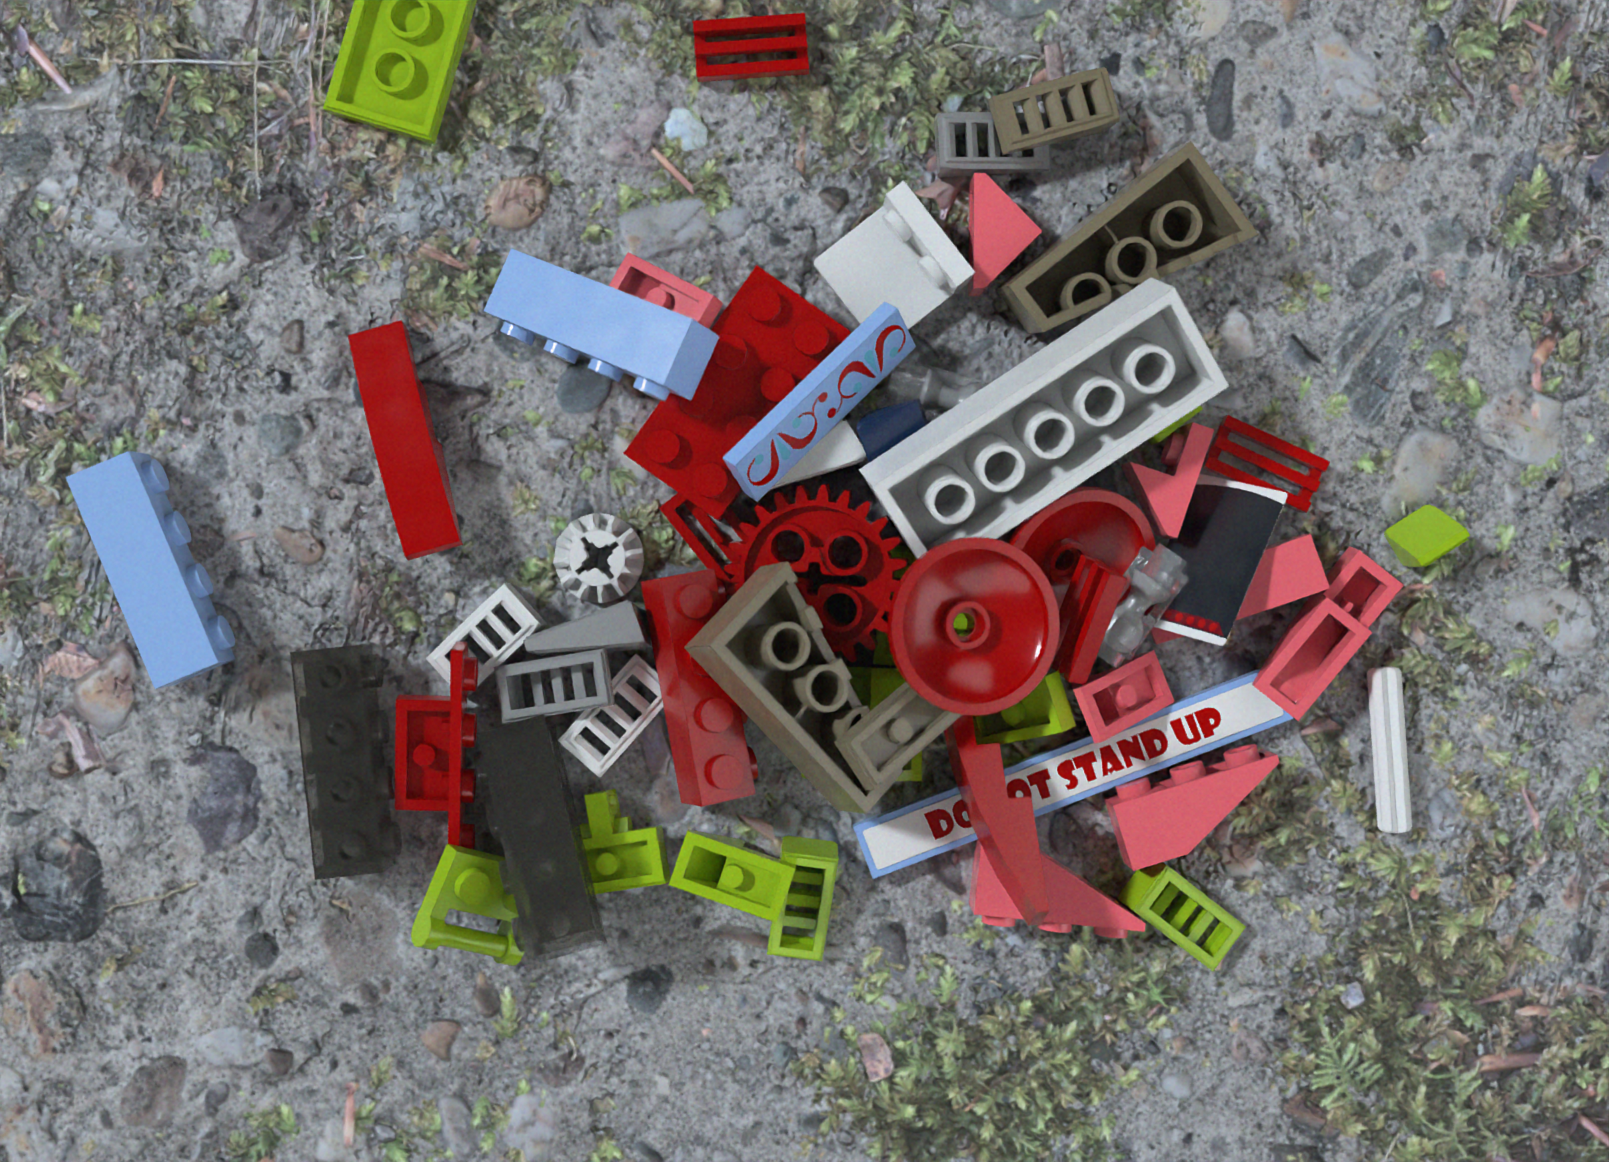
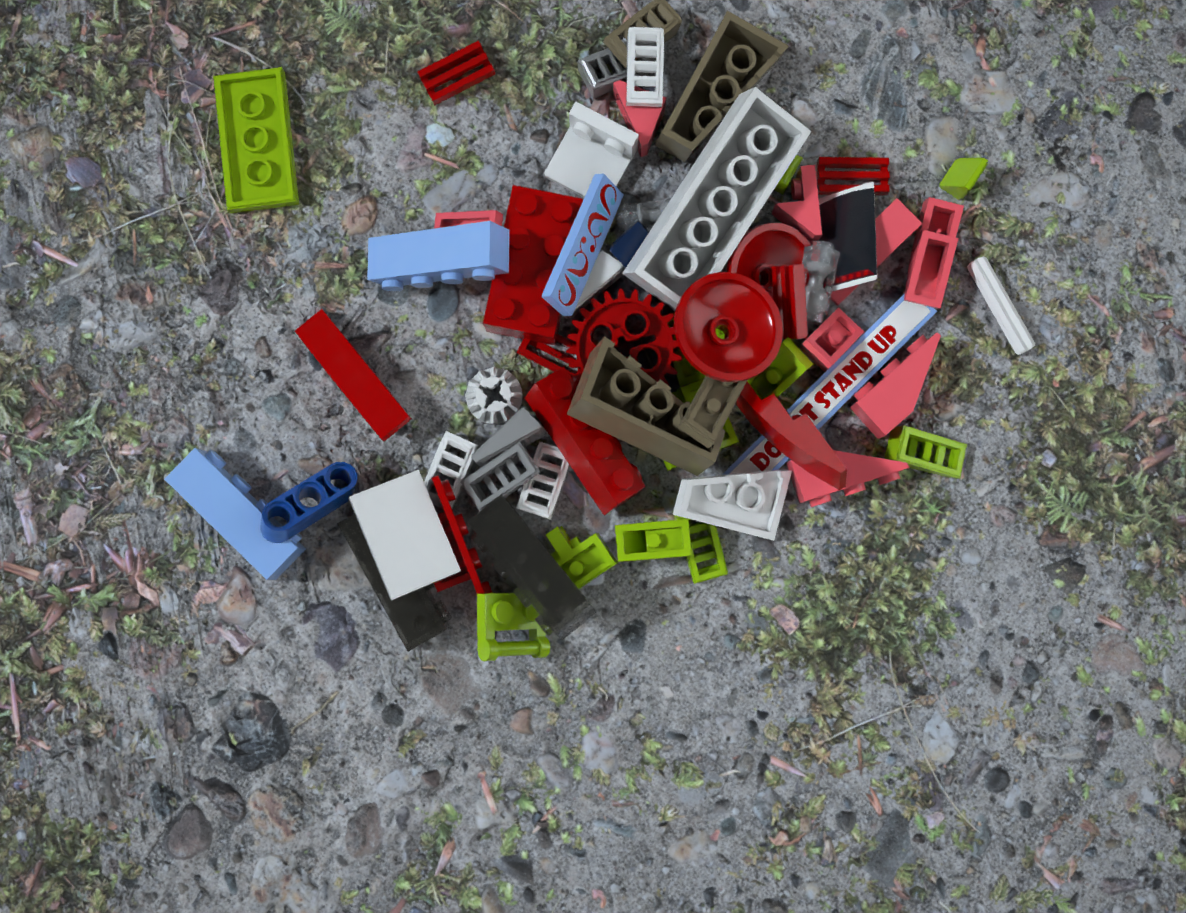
camera: 15 degrees left, 5 degrees down
none -> blue beam [260,462,357,543]
none -> white tile [349,470,461,601]
none -> white slope [626,27,664,107]
none -> white wing [673,469,792,541]

